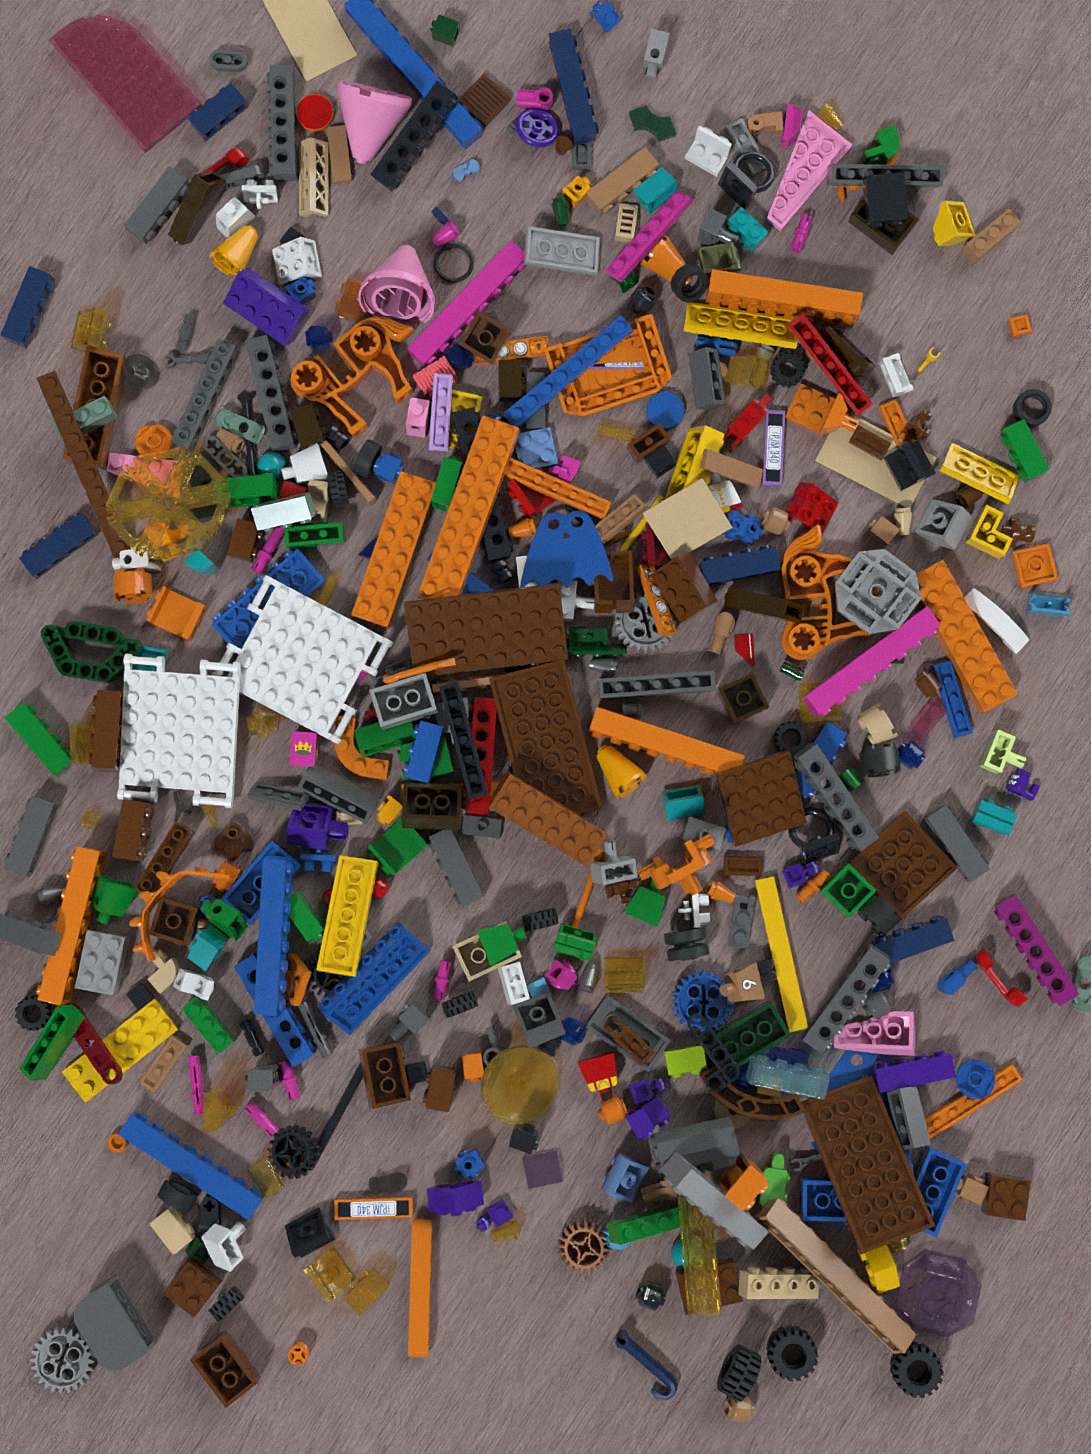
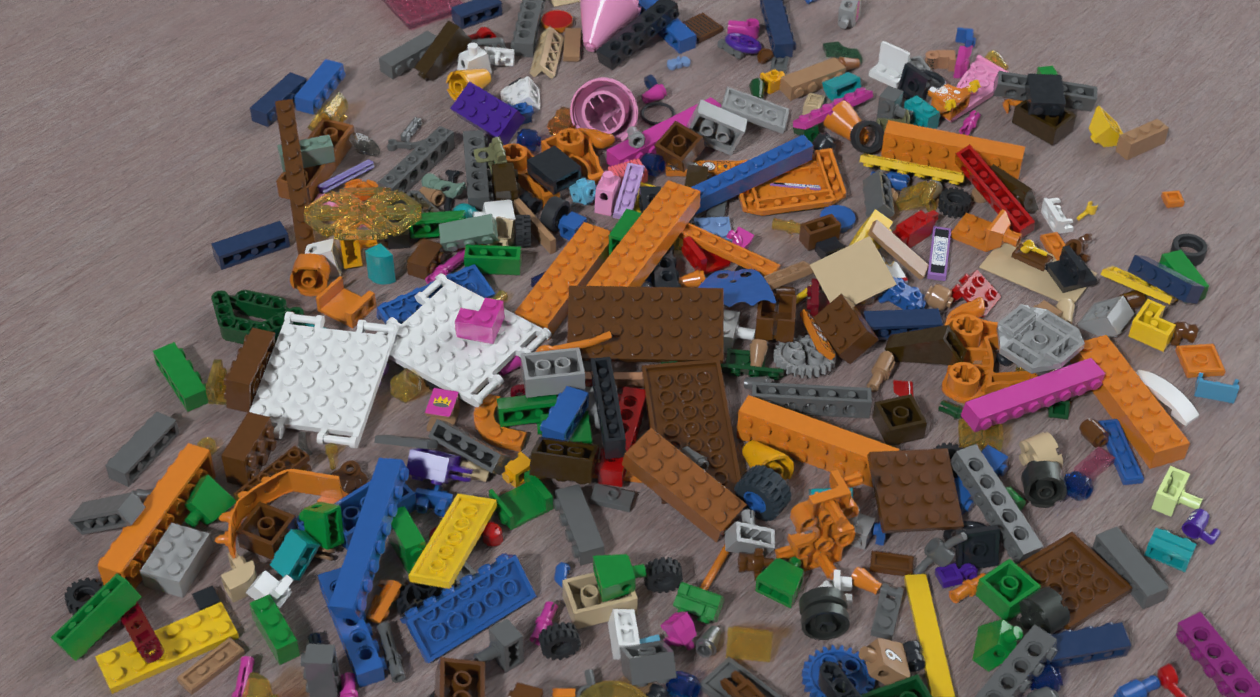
camera: 10 degrees right, 40 degrees down
none -> blue brick [294,59,345,115]
none -> axle [317,159,374,194]
none -> dark pink brick [455,298,505,344]
none -> olive piece [473,137,507,174]
none -> black brick [527,146,581,195]
none -> blue arm [554,562,571,588]
none -> medium azure brick [569,178,597,205]
none -> light grey cone [627,126,645,148]
none -> dark grey cone [681,446,709,471]
none -> light grey brick [687,100,747,155]
none -> black wheel [734,465,792,522]
none -> medium nougat cone [749,339,769,367]
none -> dark orange cone [837,57,860,72]
none -> dark grey piece [913,532,967,574]
none -> orange torso [927,80,981,121]
none -> blue bracket [955,28,976,47]
none -> green torso [972,619,1023,672]
none -> yellow hand [1021,240,1048,256]
none -> dark blue brick [1128,255,1205,304]

